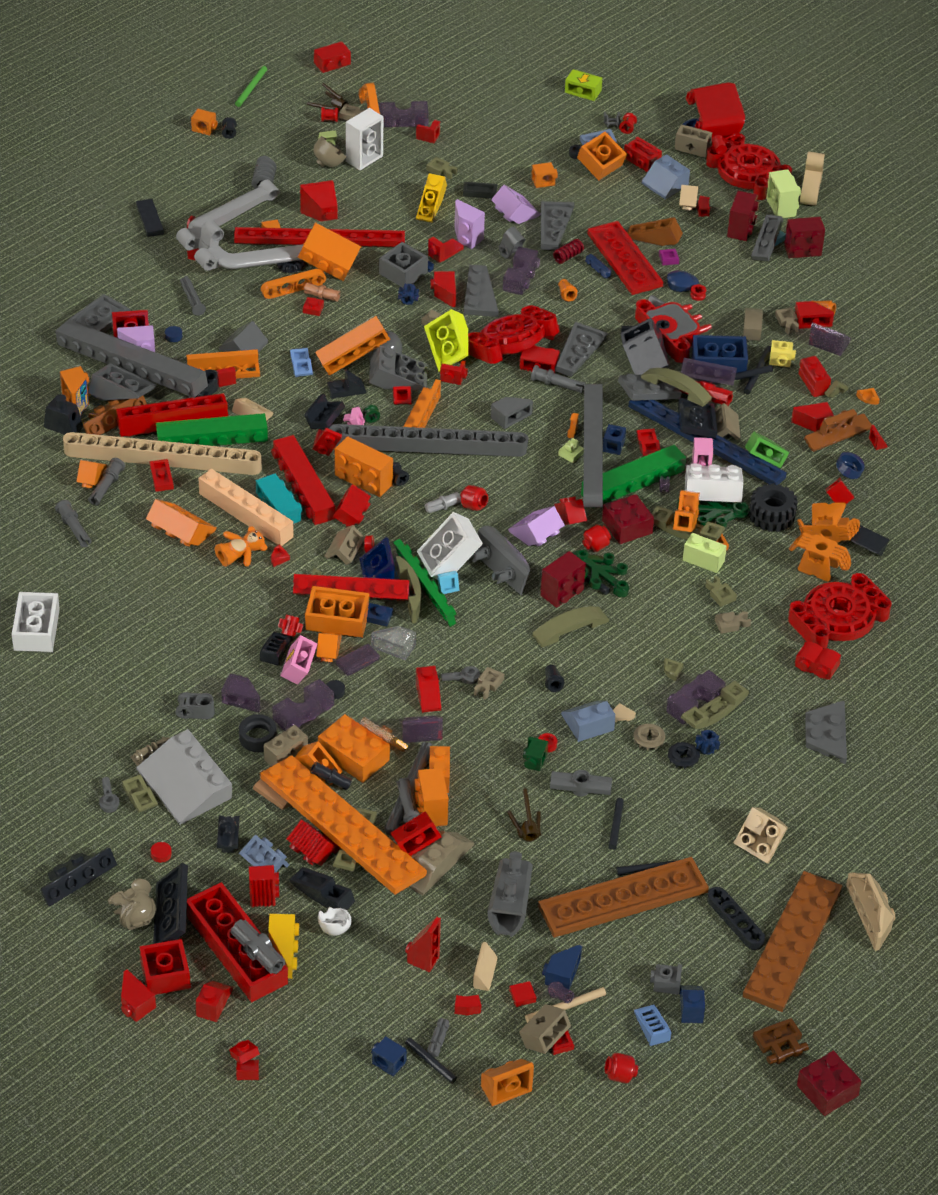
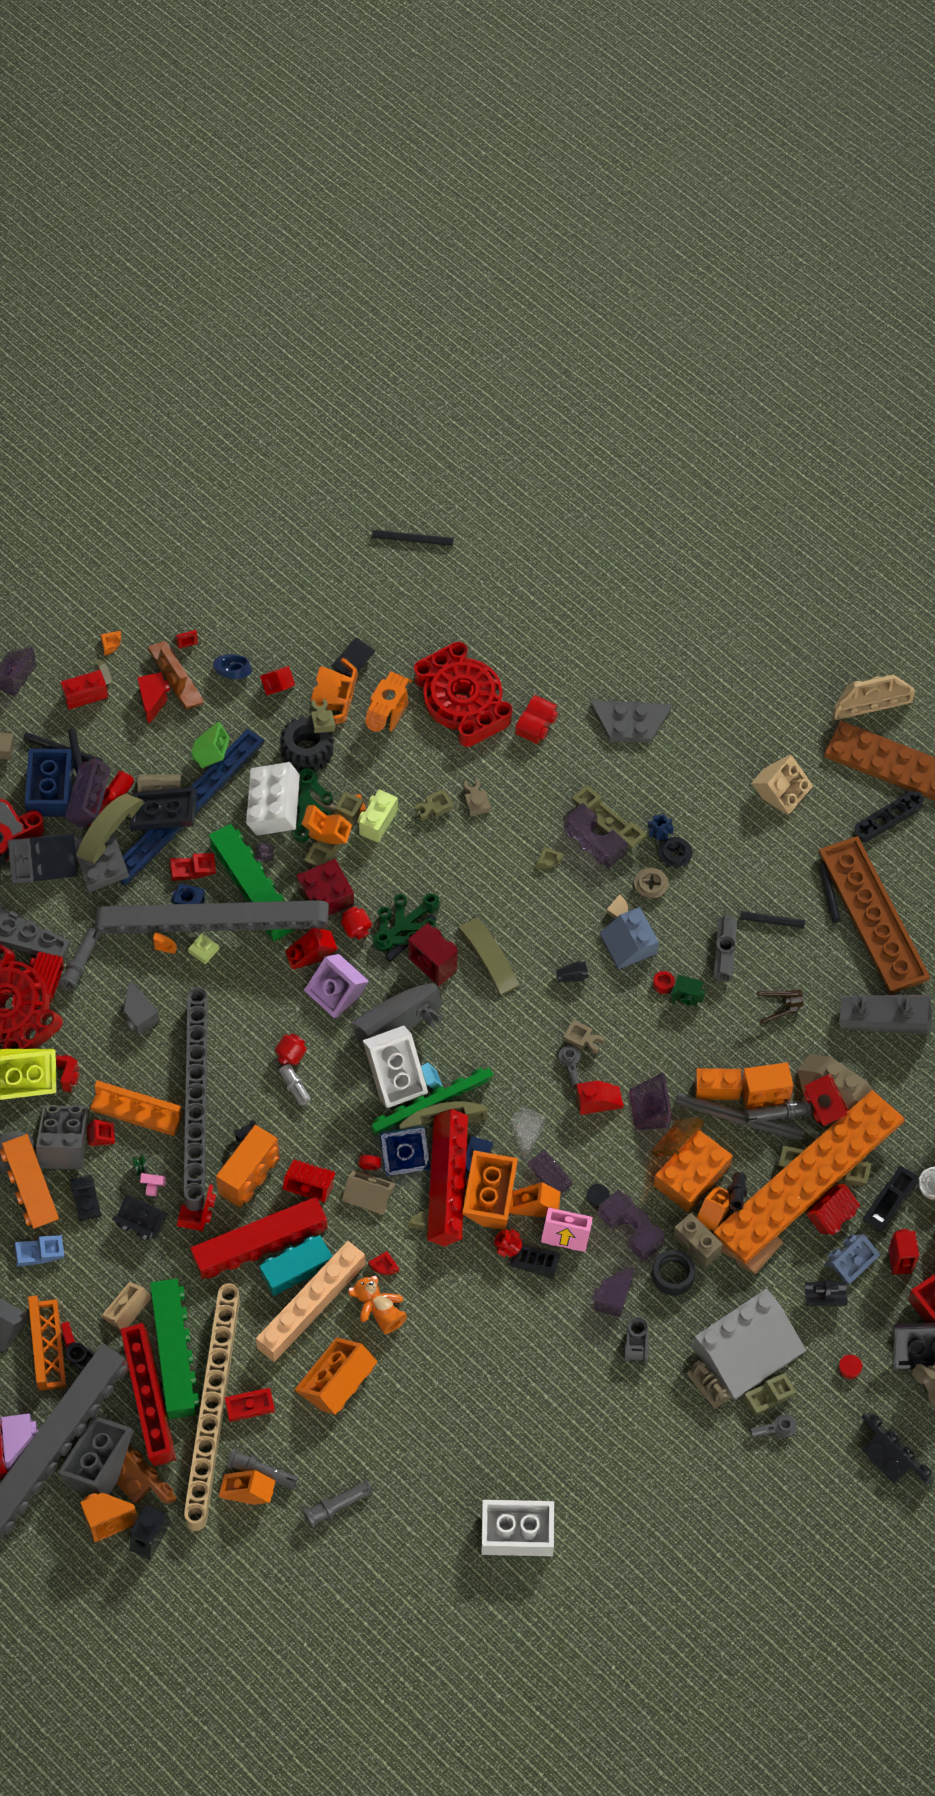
camera: 90 degrees left, 15 degrees up
bright pink brick [692,438,713,466] -> none
light yellow brick [769,340,796,367] -> none
none -> olive plate [311,699,335,733]

